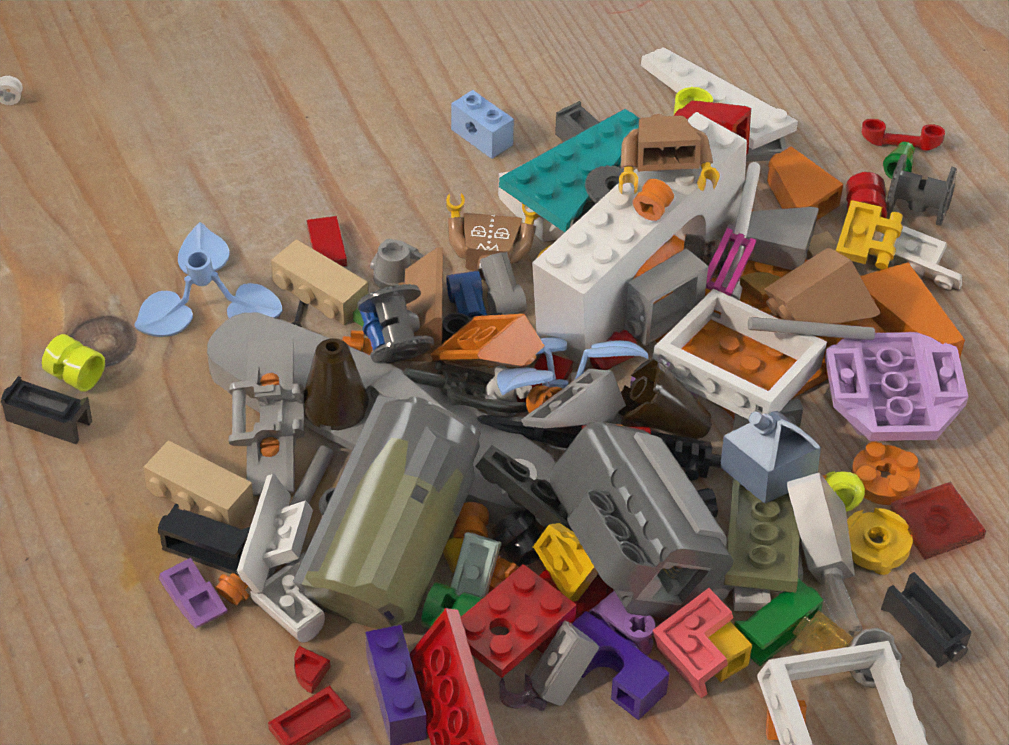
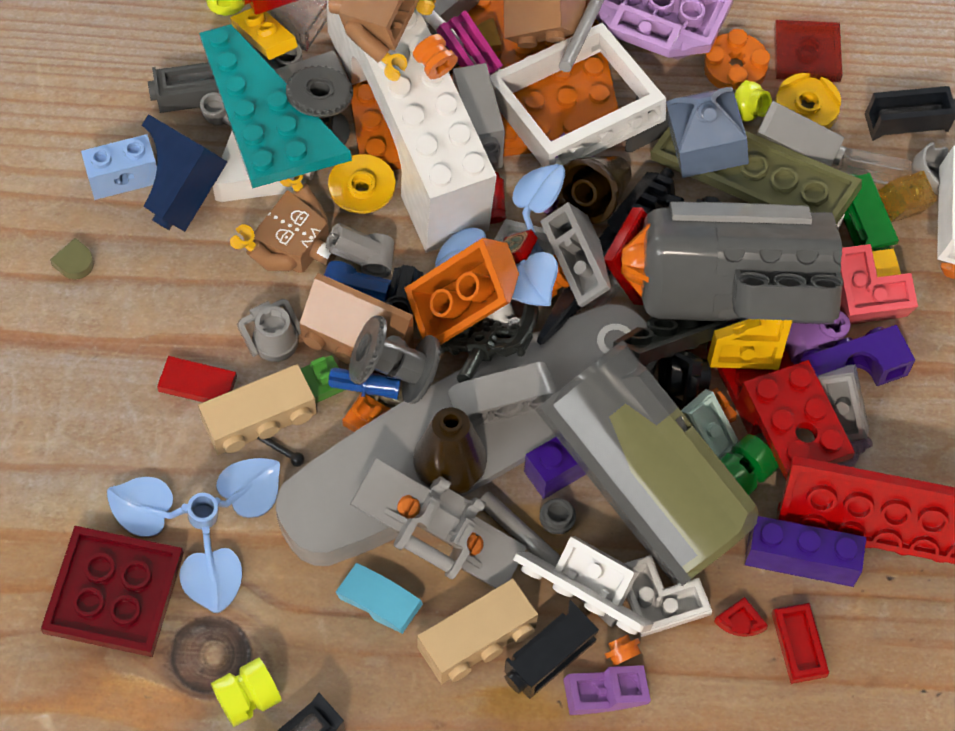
camera: 65 degrees left, 15 degrees up
none -> dark red plate [41,526,184,657]
none -> olive tile [50,238,94,280]
none -> dark blue arch [141,114,228,232]
none -> medium azure slope [336,563,423,634]
none -> red tile [502,229,538,264]

